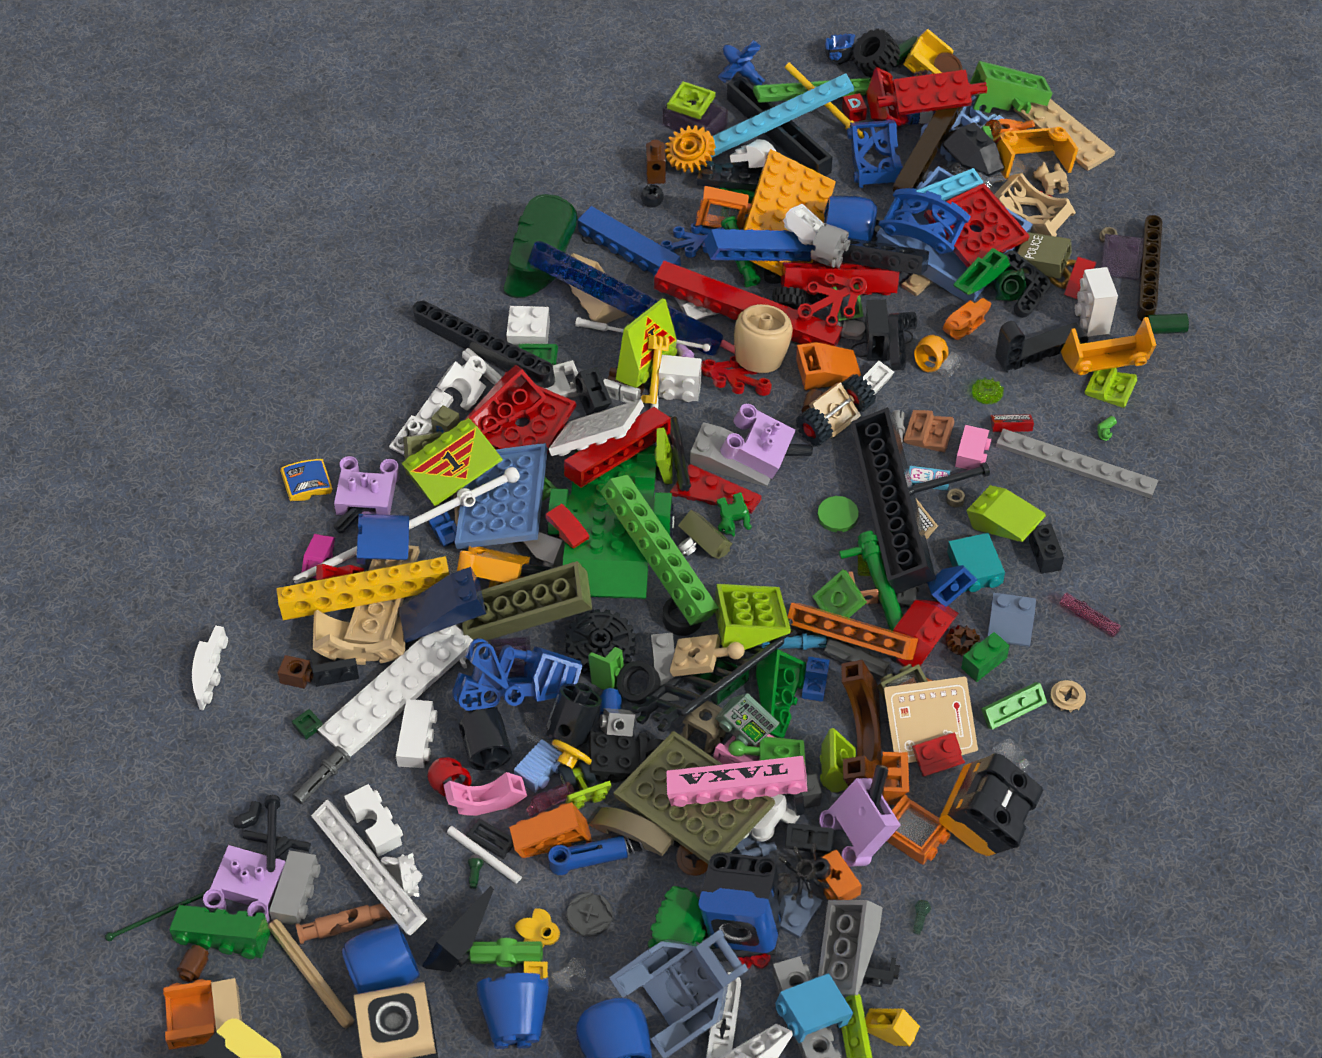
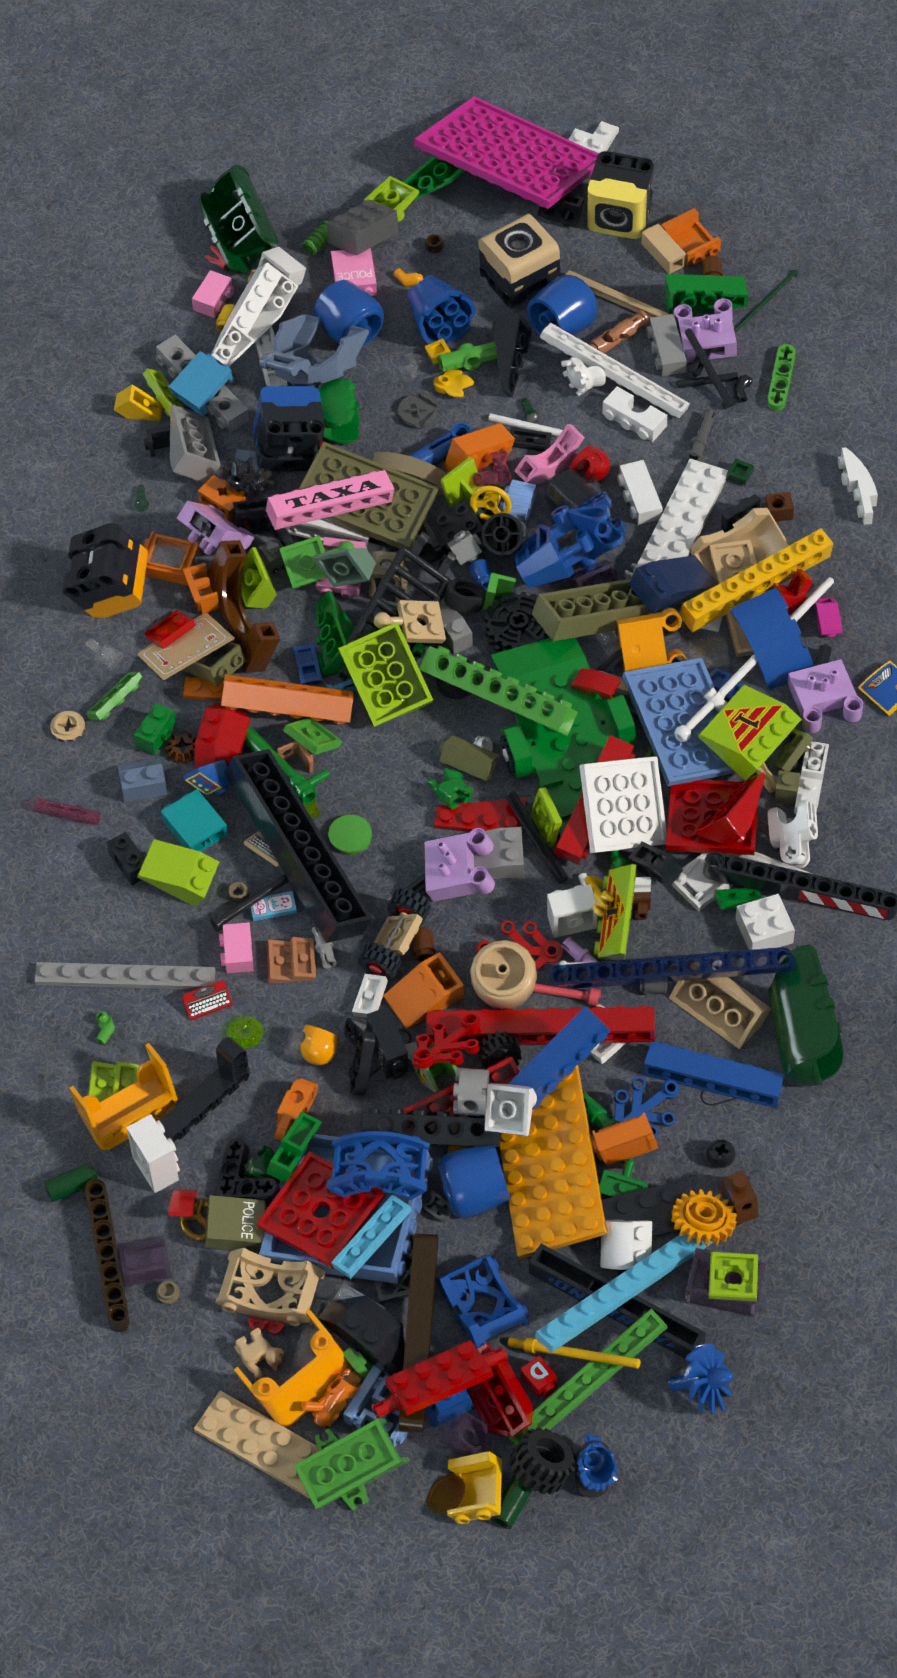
camera: 160 degrees right, 5 degrees up
none -> bright green beam [767,344,796,411]

